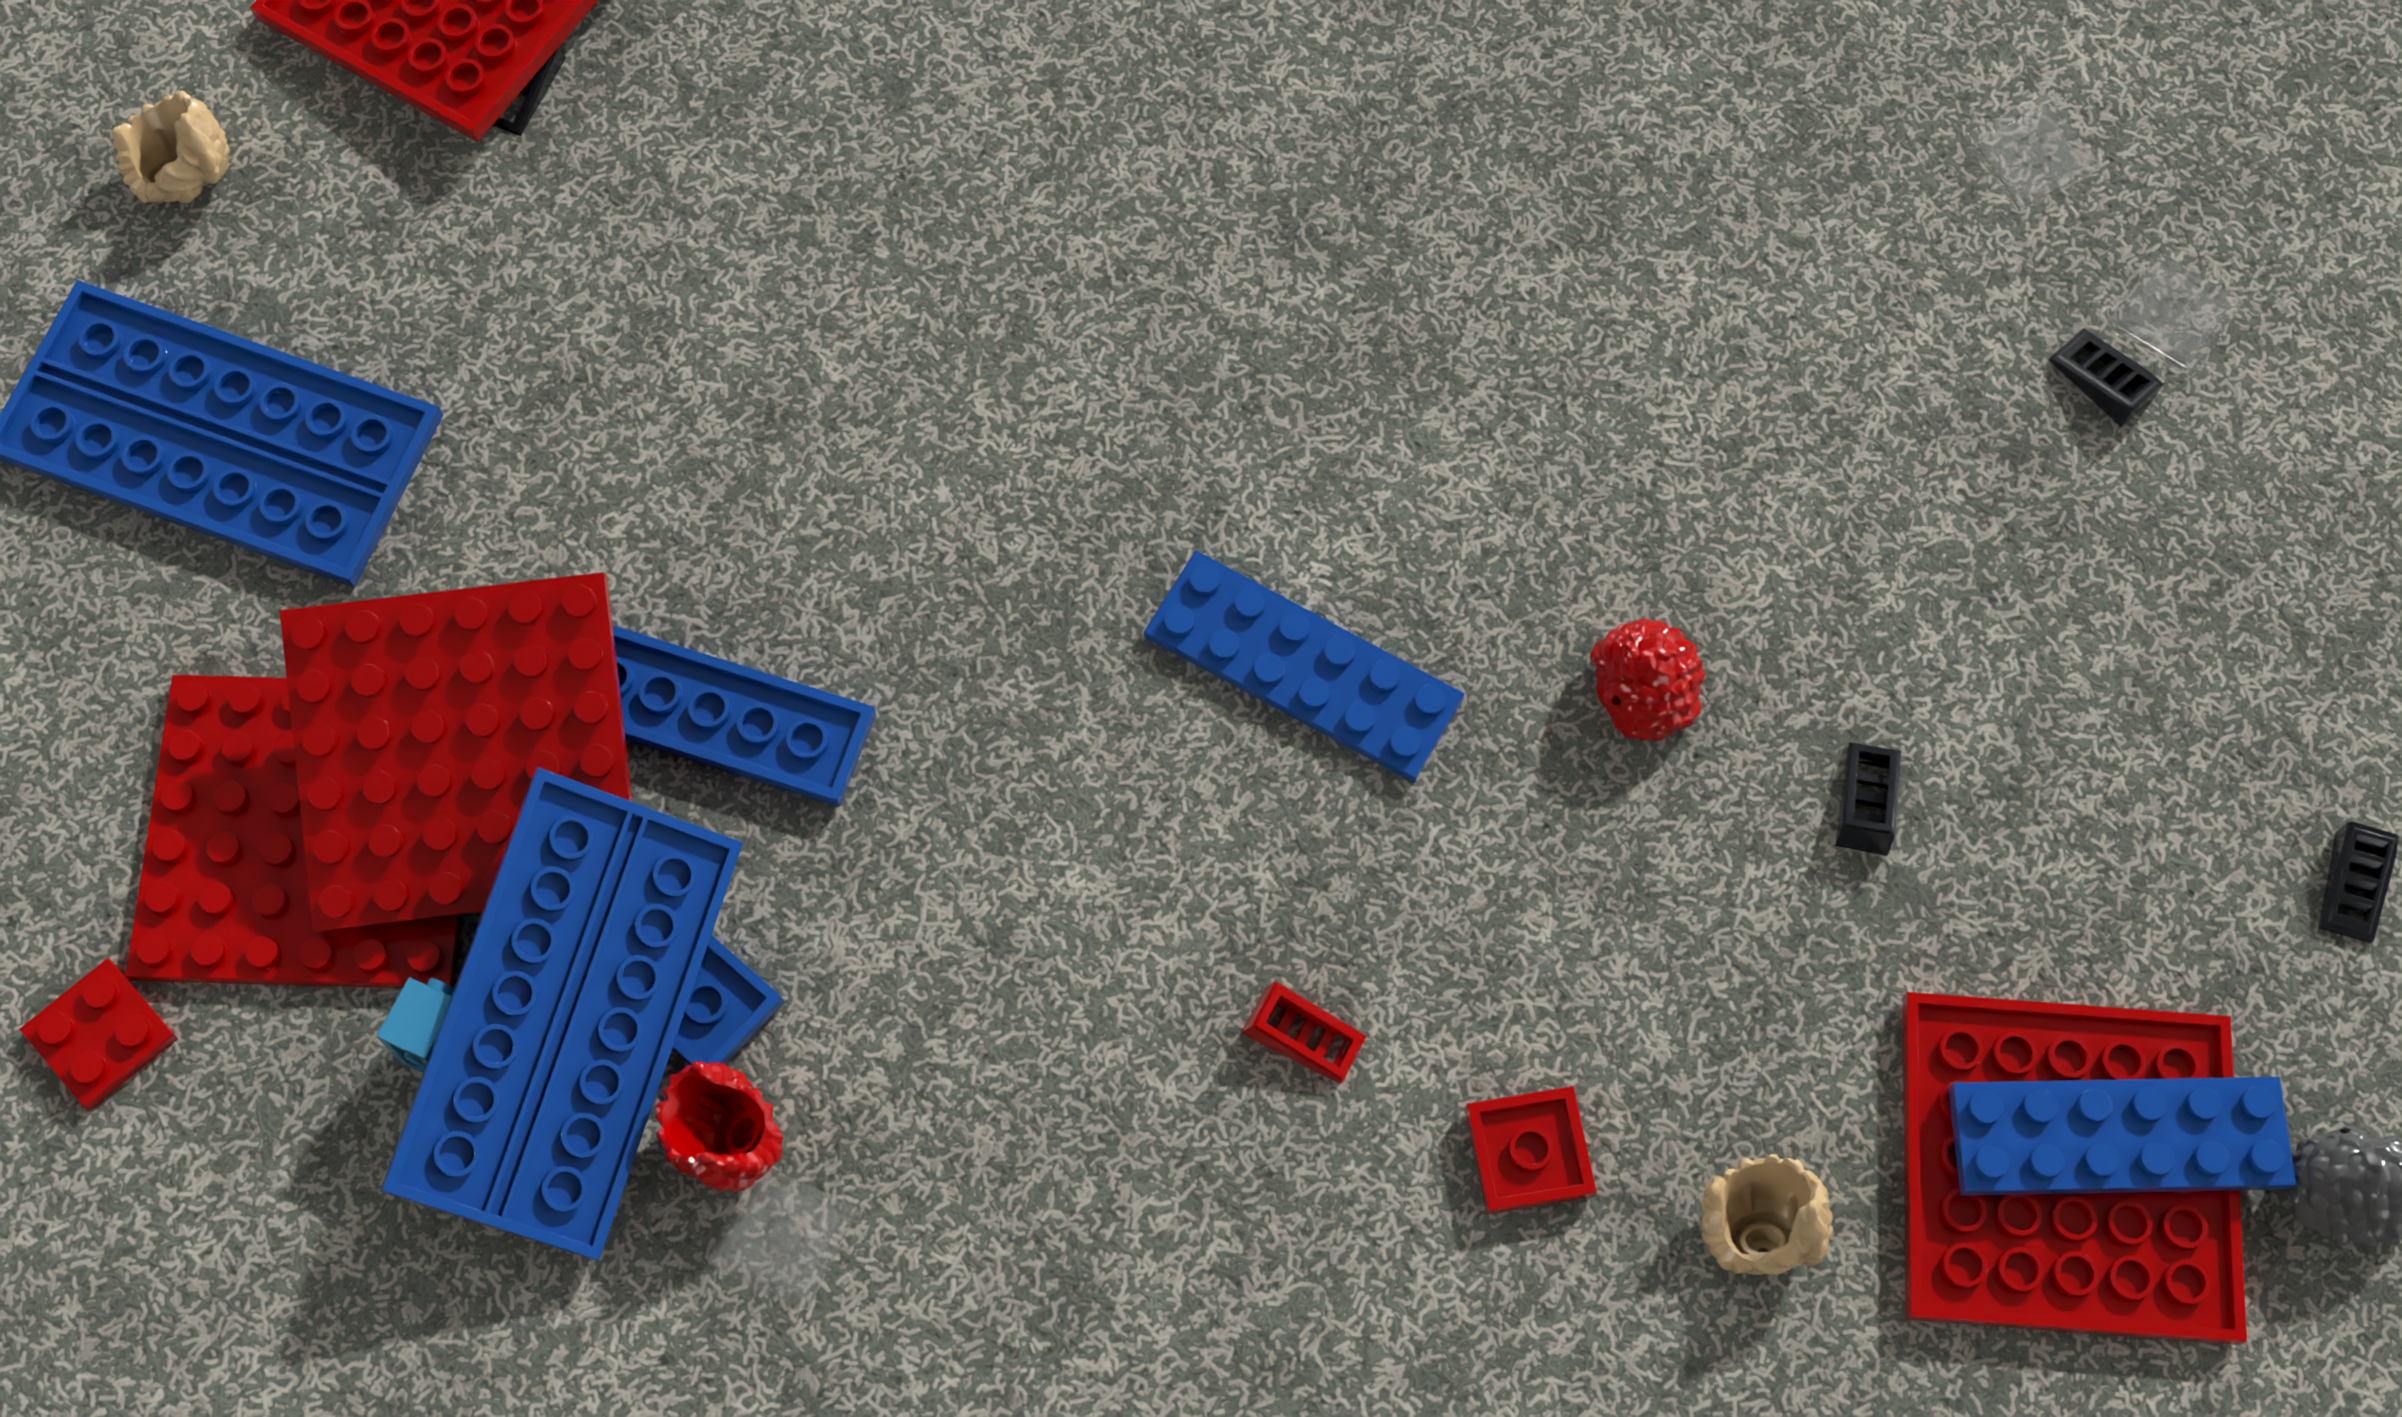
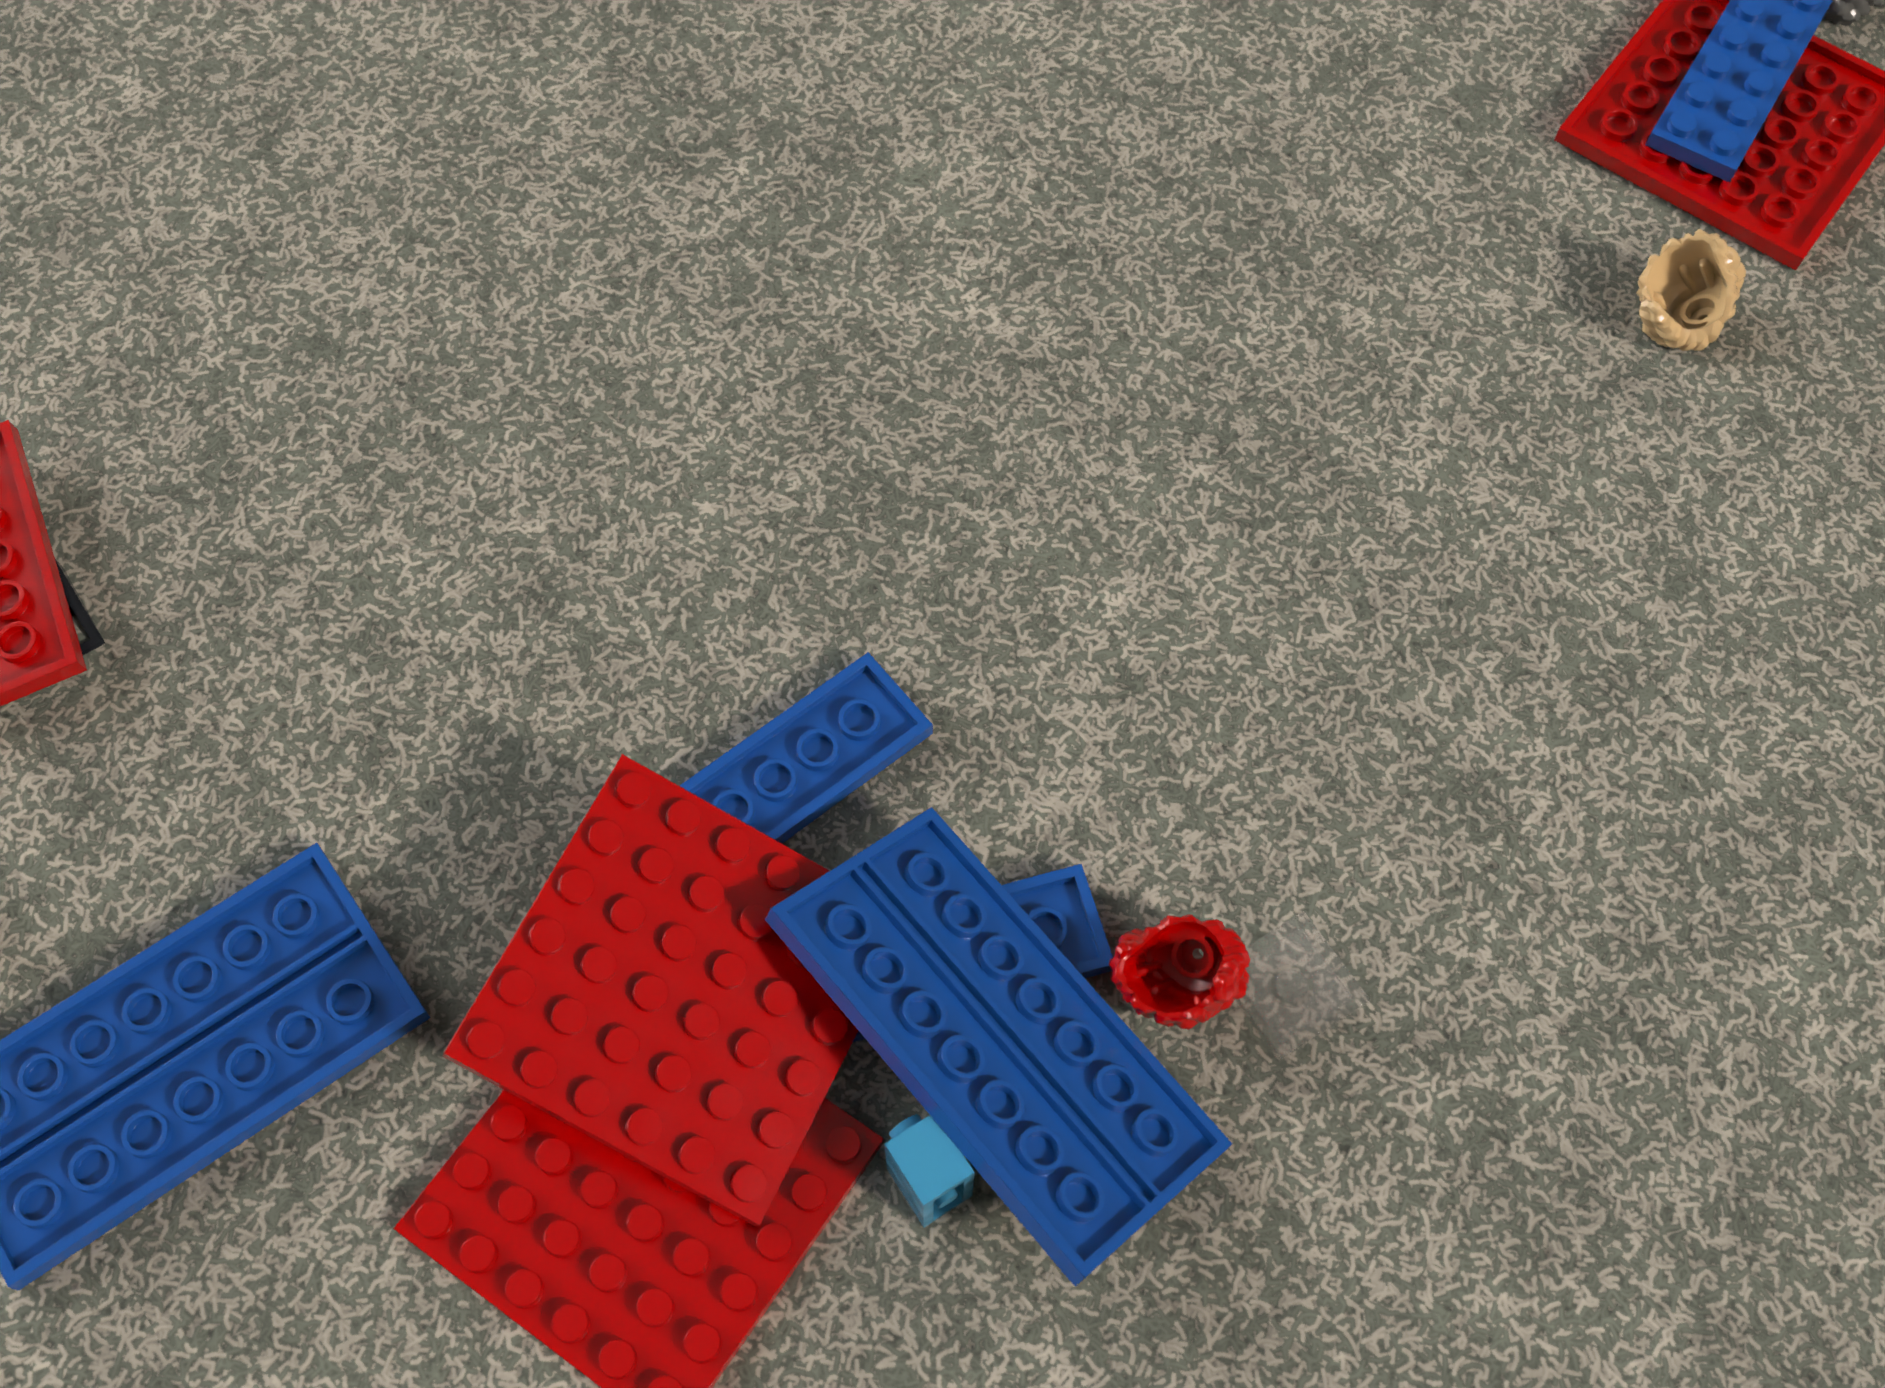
camera: 55 degrees left, 5 degrees down
blue plate [1144,550,1465,783] -> none
red slope [1241,981,1367,1084] -> none
red plate [1465,1086,1597,1215] -> none
red hair [1590,618,1705,741] -> none
black slope [1835,742,1901,856] -> none

